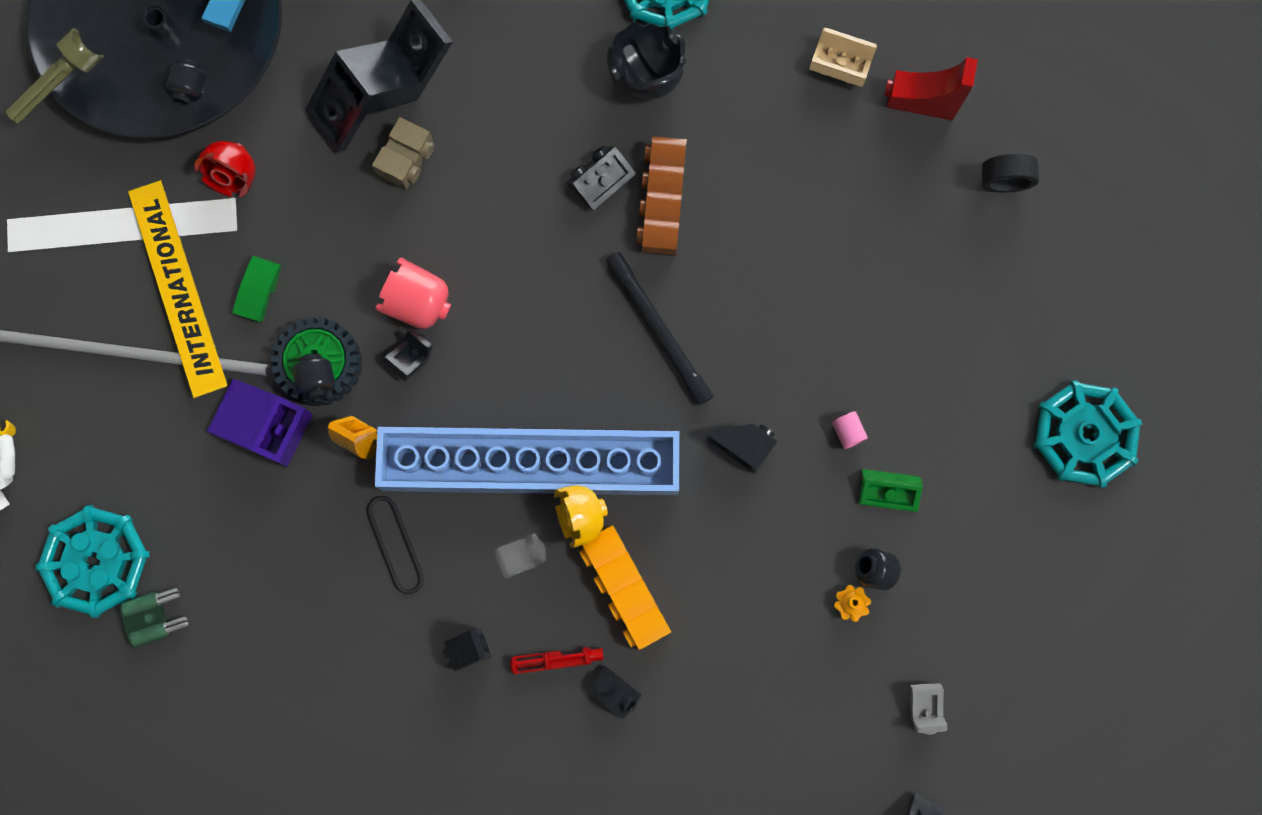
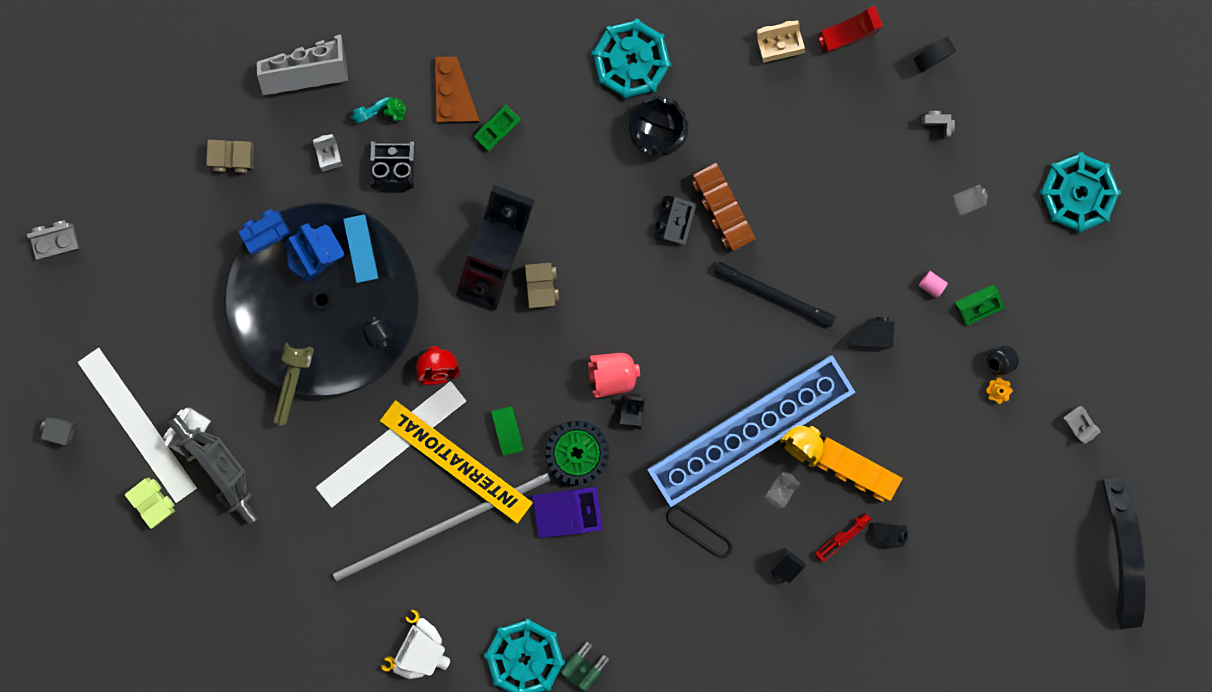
camera: 30 degrees left, 10 degrees up
black head [293,354,335,400] -> none
light orange slope [328,416,377,459] -> none
none -> light grey bracket [922,111,955,138]
none -> clear bracket [952,185,988,215]

